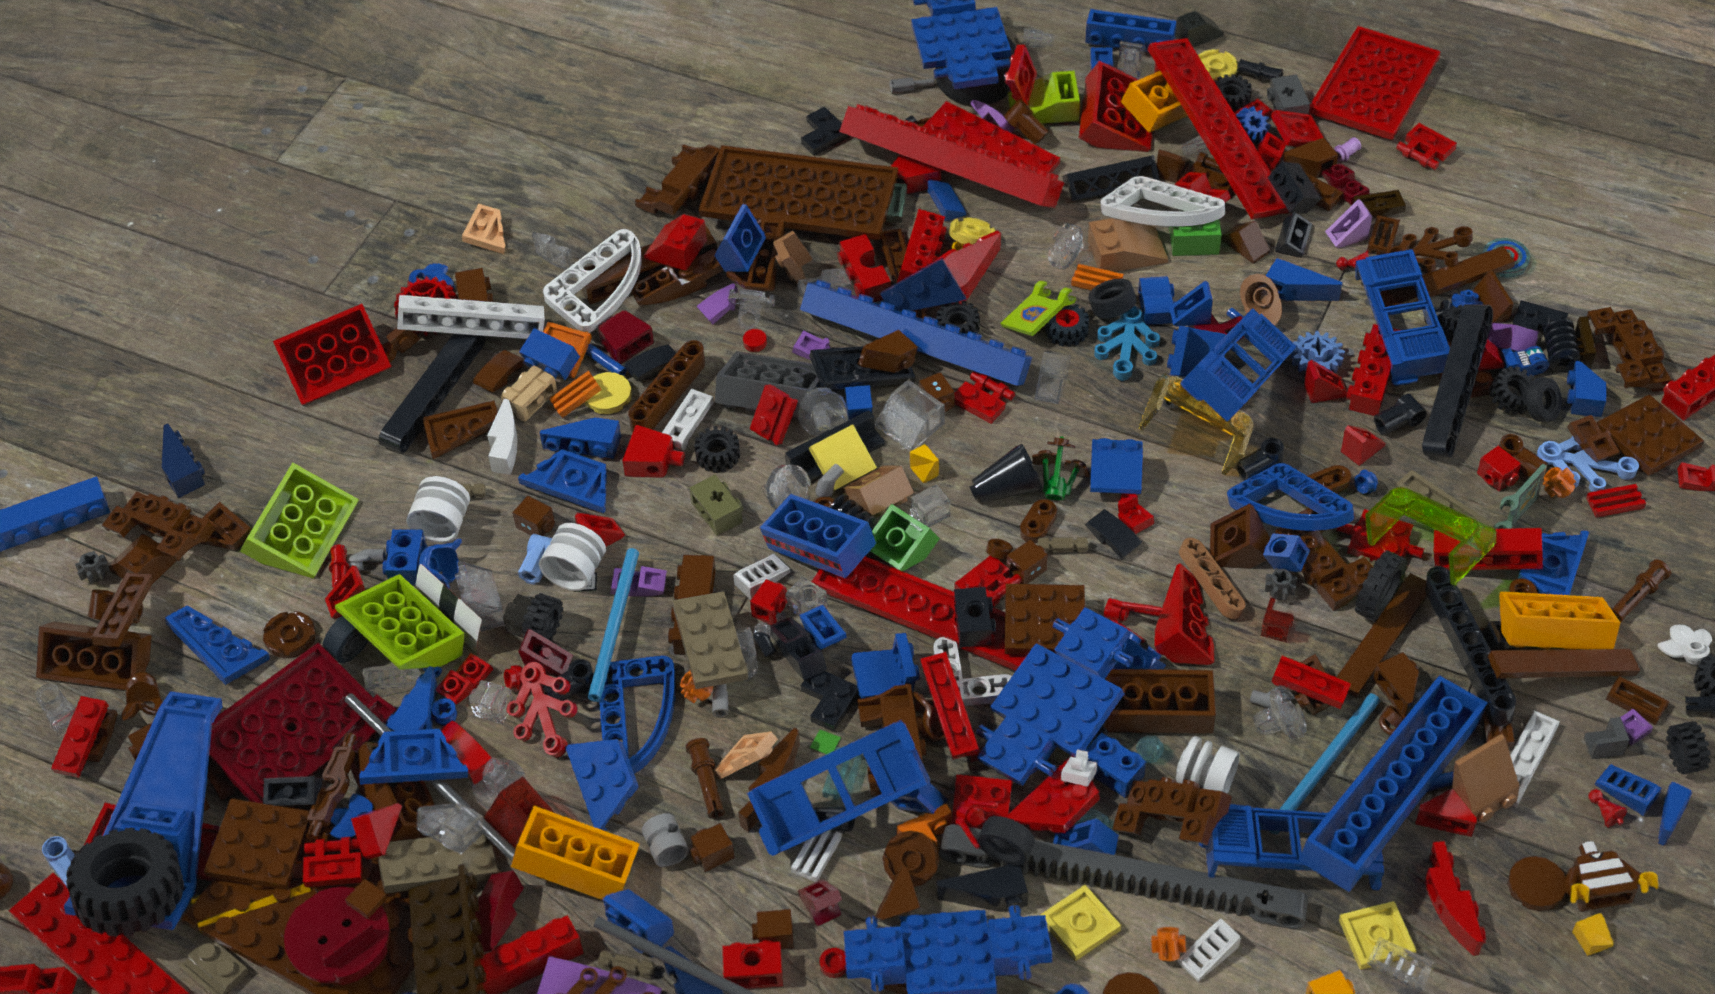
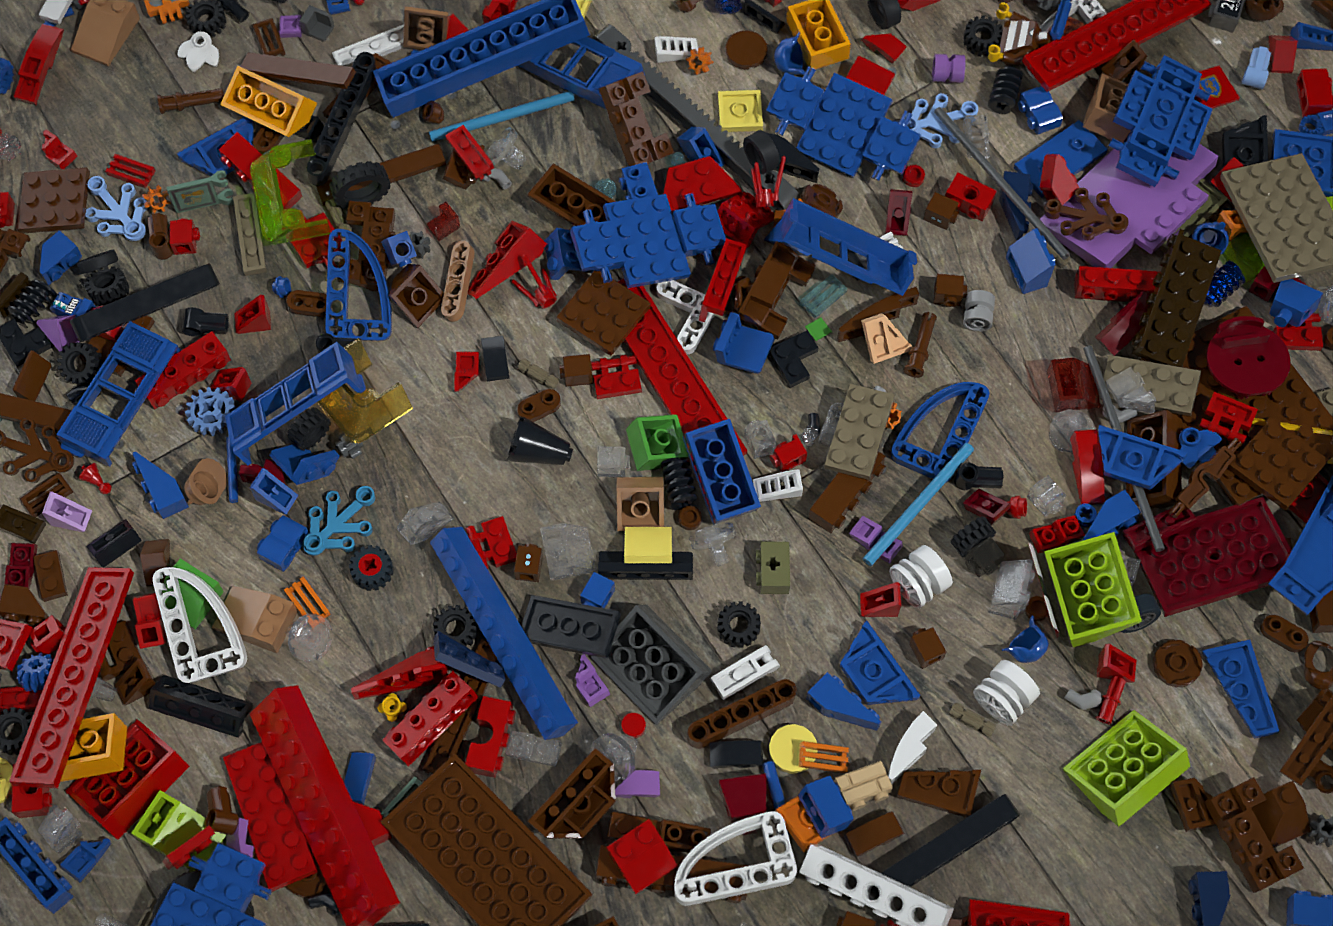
camera: 150 degrees left, 15 degrees up
black slope [263,776,322,806] -> none
reddish brown tile [345,879,388,919] -> none
red slope [351,803,402,859] -> none
blue brick [382,529,427,586] -> none
red plant [507,662,578,758] -> none
light orange slope [511,806,640,900] -> none
light blue piece [518,534,552,585] -> none
blue wing [565,739,639,831] -> none
red torso [622,425,685,478] -> none
blue slope [714,204,766,272] -> none
red plate [749,384,798,445] -> none
black slope [768,617,828,680] -> none
medium nougat bracket [773,231,812,287] -> none
clear tile [798,388,847,436] -> none
blue slope [800,605,847,650] -> none
light grey arm [815,463,844,497] -> none
reddish brown slope [858,329,918,373] -> none
reddish brown slope [874,866,920,921] -> none
yellow slope [910,444,939,483] -> none
light yellow tile [949,218,995,244] -> none
black brick [954,587,996,648] -> none
reddish brown tile [986,539,1013,559] -> none
lime flag [1000,281,1076,336] -> none
plant [1032,436,1090,501] -> none
white tile [1061,750,1097,787] -> none
black tyre [1089,278,1136,318] -> none
blue slope [1090,438,1143,494] -> none
white wheel [1176,736,1240,794] -> none
black brick [1267,162,1322,214] -> none
reddish brown slope [1373,652,1419,716] -> none
blue plant [1451,290,1482,308] -> none
reddish brown slope [1567,415,1620,462] -> none

